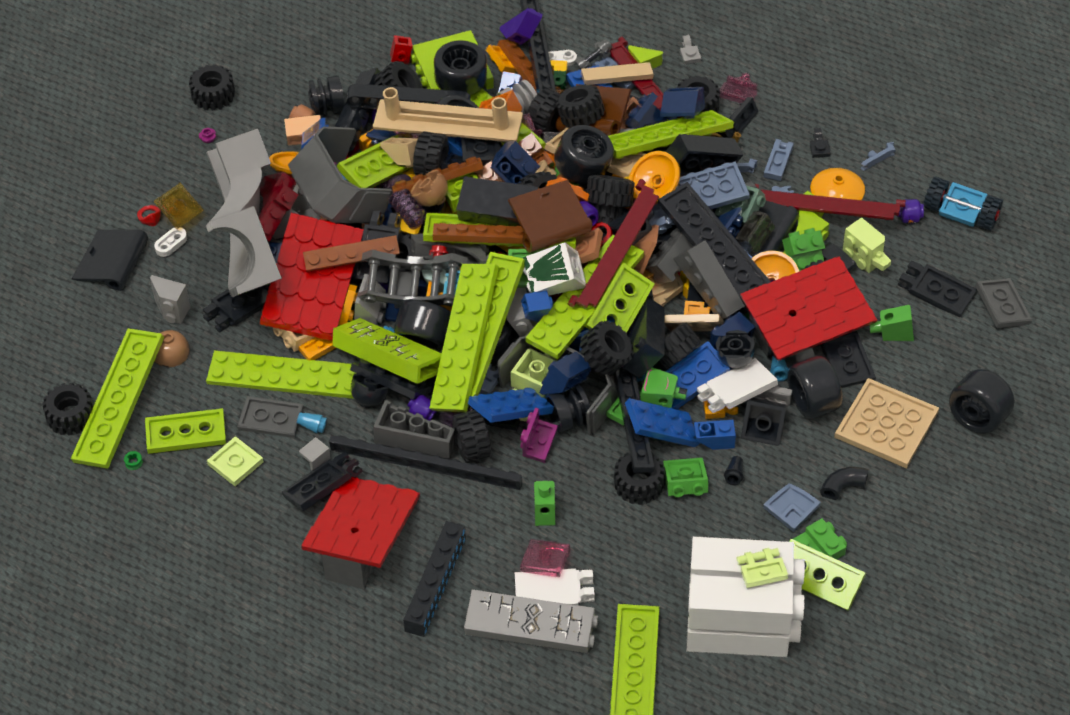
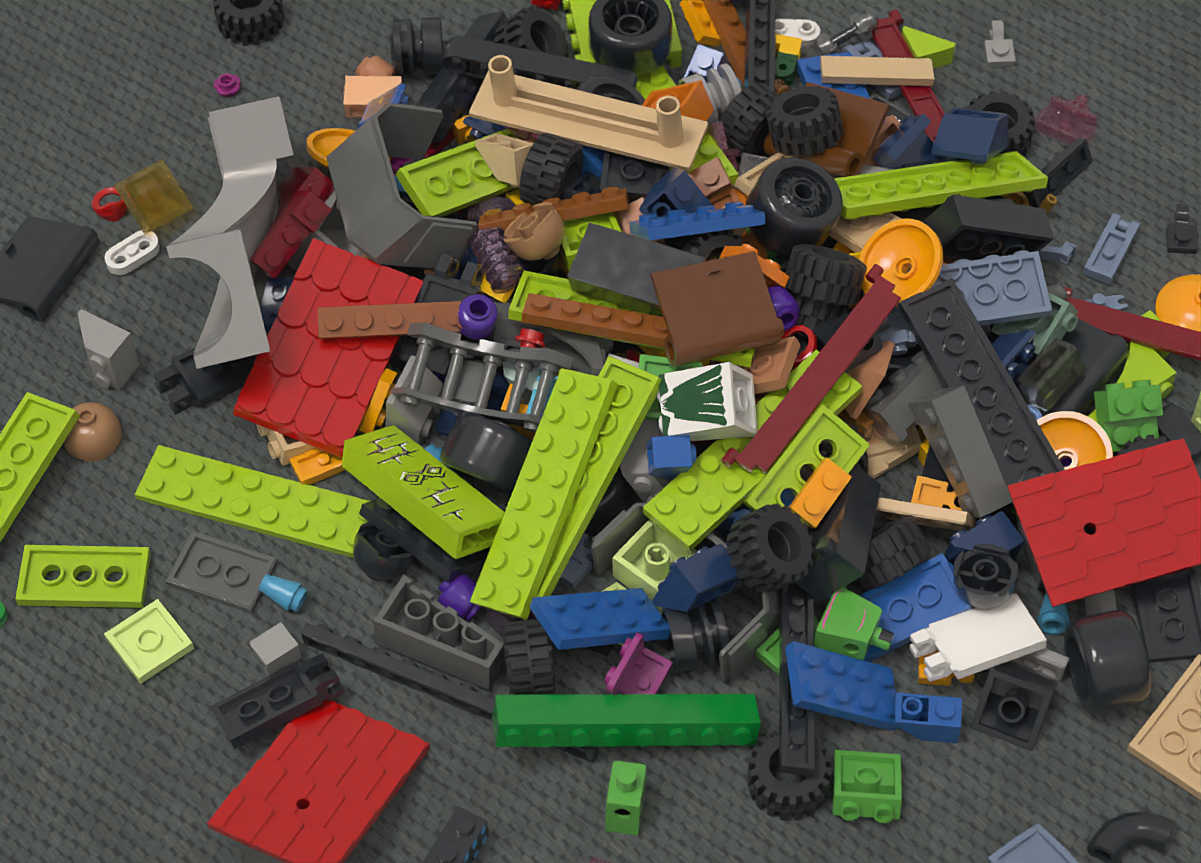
camera: 10 degrees right, 5 degrees up
black cone [724,456,744,485] -> none
none -> dark purple head [456,294,498,340]
none -> green brick [492,694,761,747]
none -> blue plate [629,202,765,241]
none -> light orange plate [789,458,852,528]

